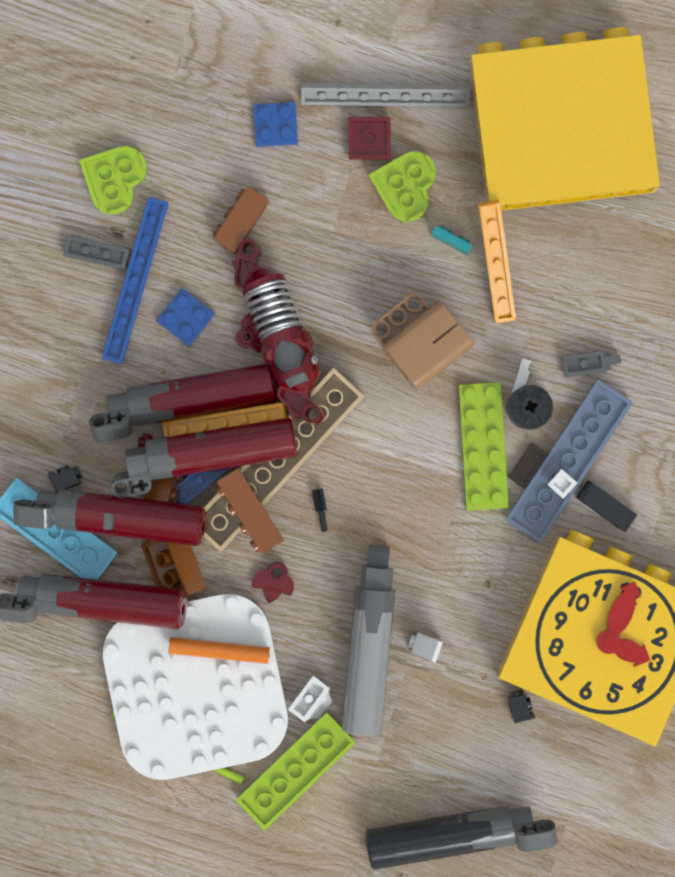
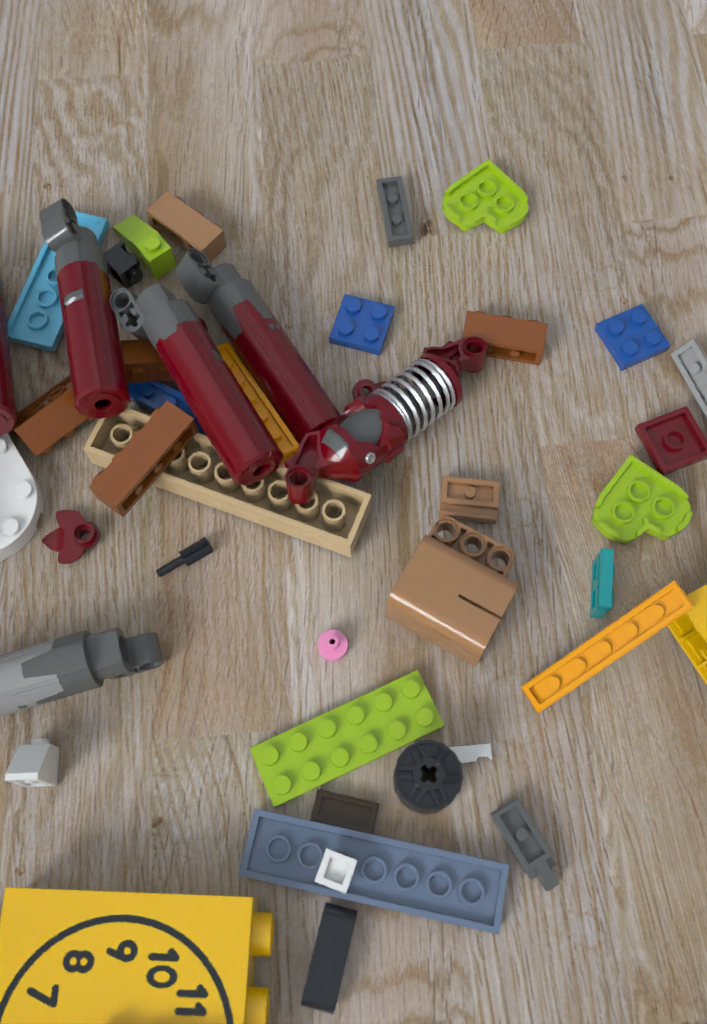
camera: 70 degrees right, 20 degrees down
blue plate [102,197,169,365] -> none
none -> lime slope [113,214,177,280]
none -> medium nougat brick [146,191,226,262]
none -> bright pink tile [318,630,348,662]
none -> medium nougat plate [439,476,500,524]

